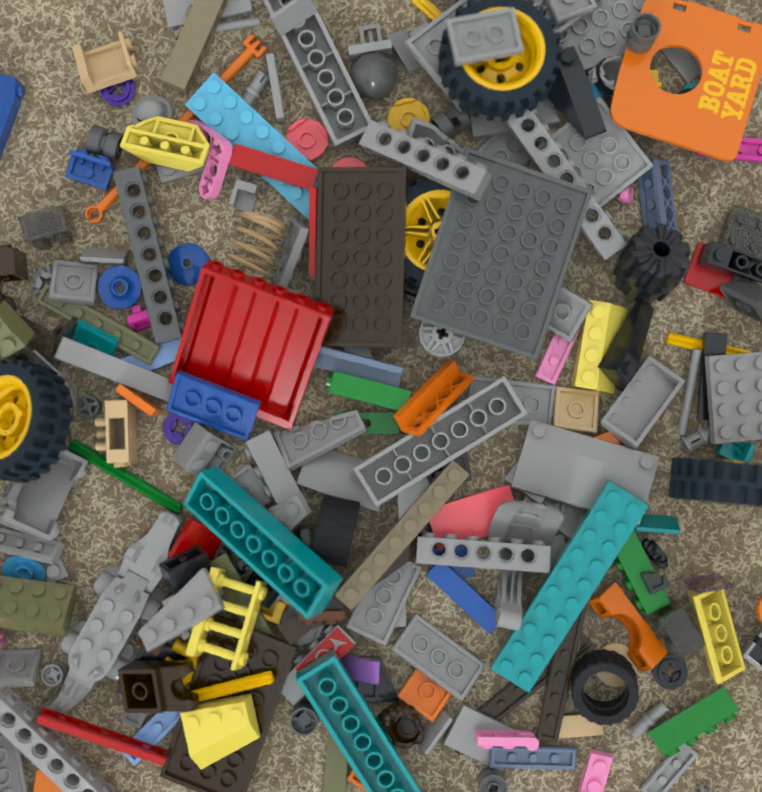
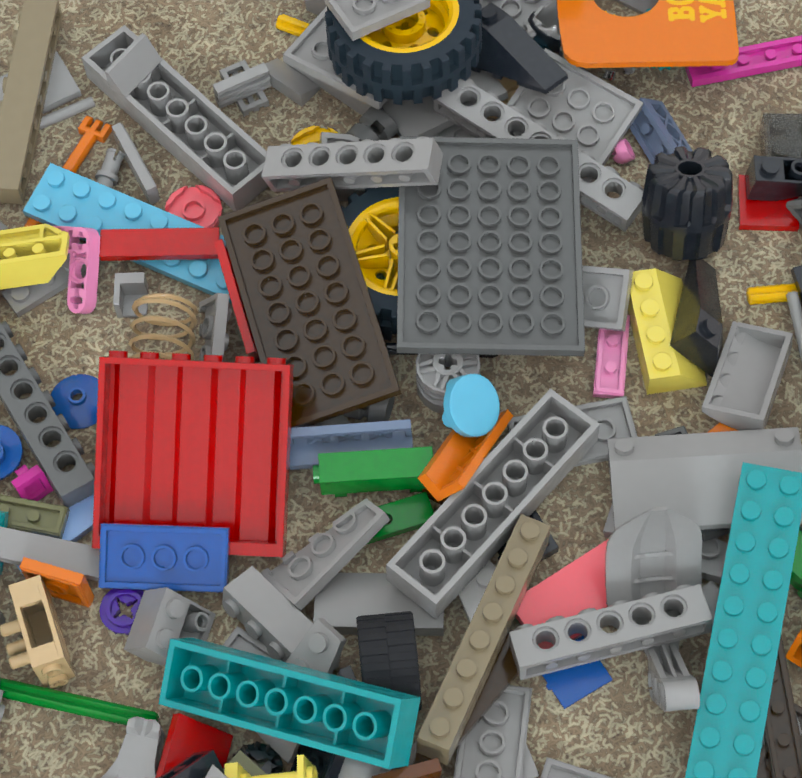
camera: 15 degrees left, 25 degrees down
dark grey piece [351,52,397,99] -> none
blue tile [426,565,497,634] -> none
tan tile [552,386,599,435] -> none
none -> medium azure tile [442,374,500,437]

